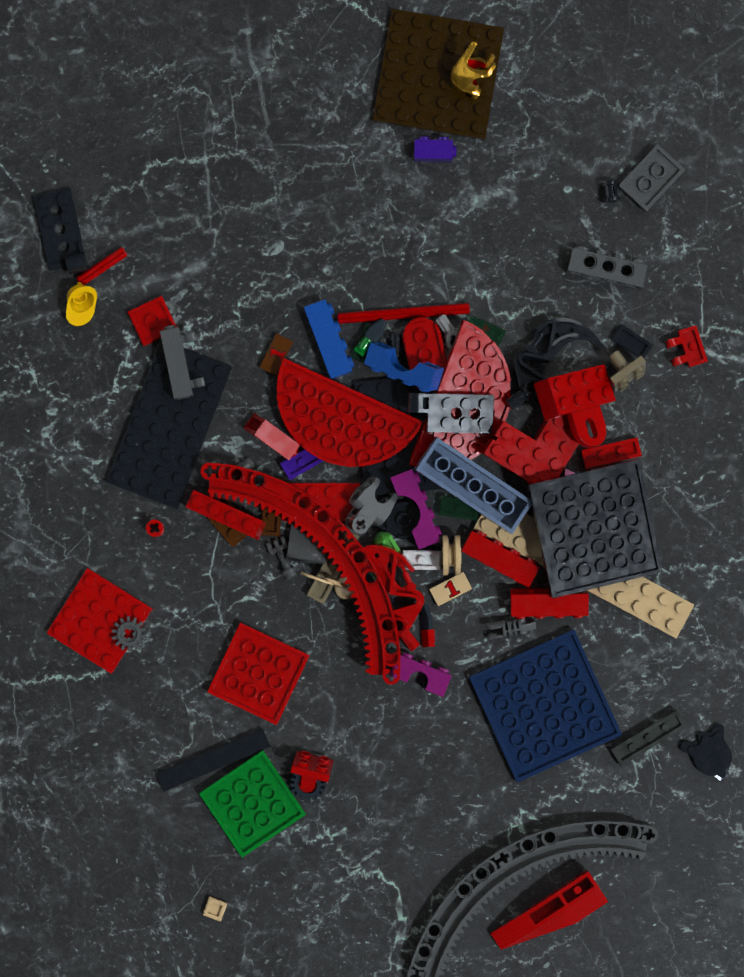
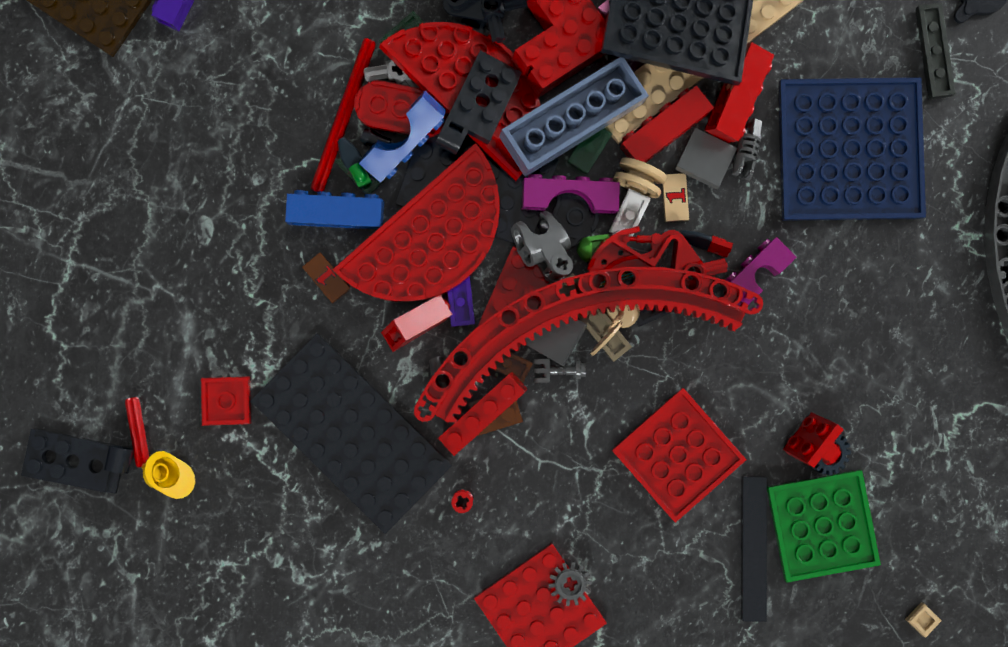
camera: 65 degrees left, 0 degrees up
dark grey brick [160,325,205,401] -> none
none -> dark grey tile [675,128,737,189]

